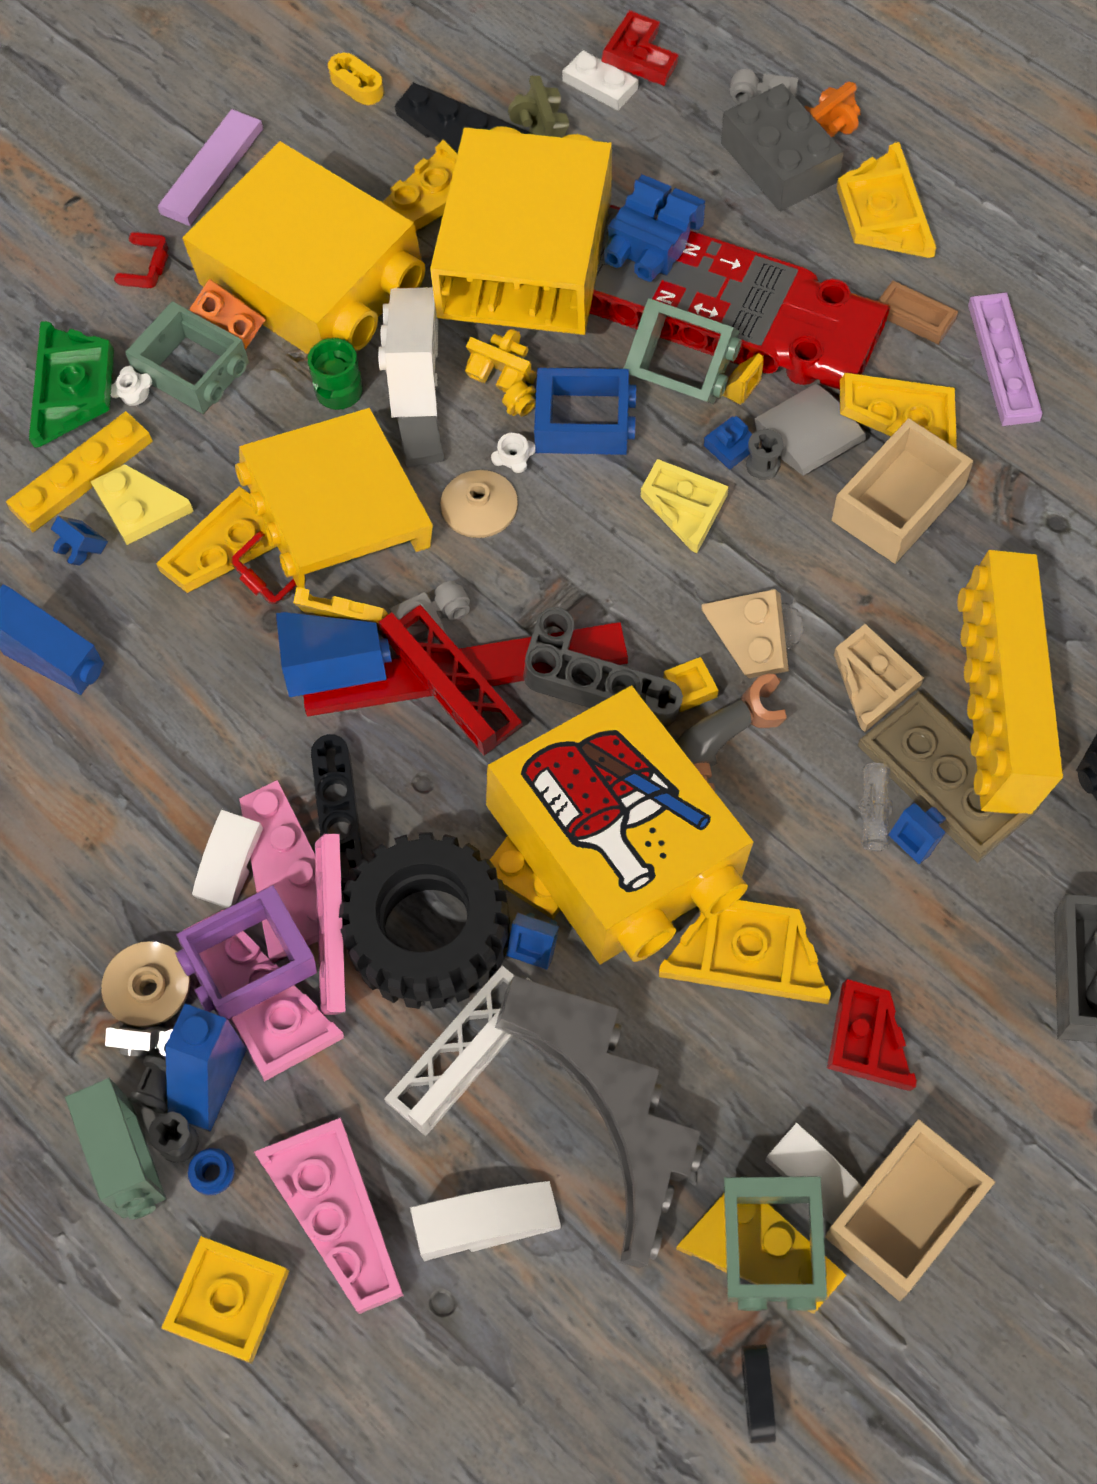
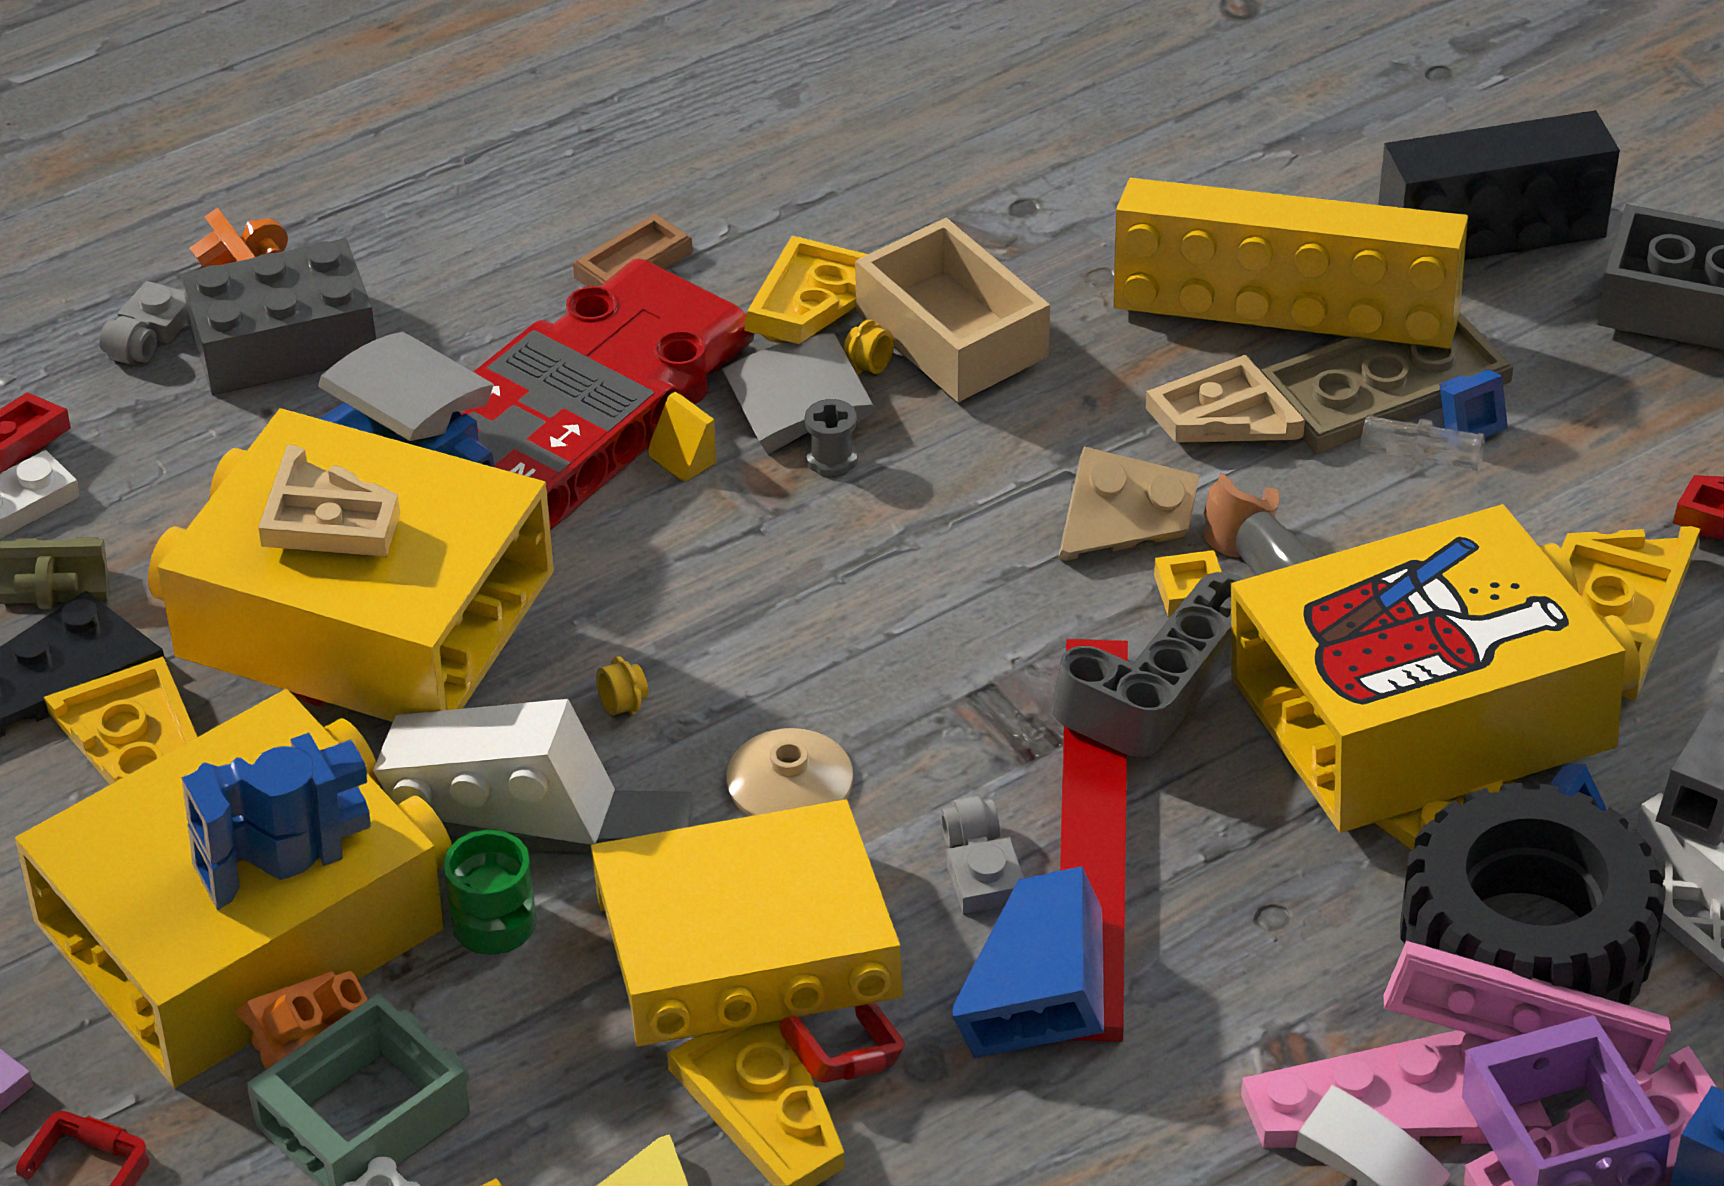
camera: 80 degrees left, 20 degrees down
yellow wing [293,587,389,631] -> none
black beam [311,734,363,891] -> none
red fence [379,604,523,756] -> none
yellow hips [465,329,537,393] -> none
white plate [491,433,536,473] -> none
blue window [534,368,636,455] -> none
sand green window [624,298,742,404] -> none
light yellow wing [641,459,729,553] -> none
blue tile [704,416,752,470] -> none
yellow wing [836,142,936,258] -> none
lavender tile [968,293,1042,426] -> none
none -> blue hips [181,733,371,911]
none -> tan wing [258,445,400,557]
none -> light grey slope [318,332,494,441]
none -> yellow plate [844,320,894,375]

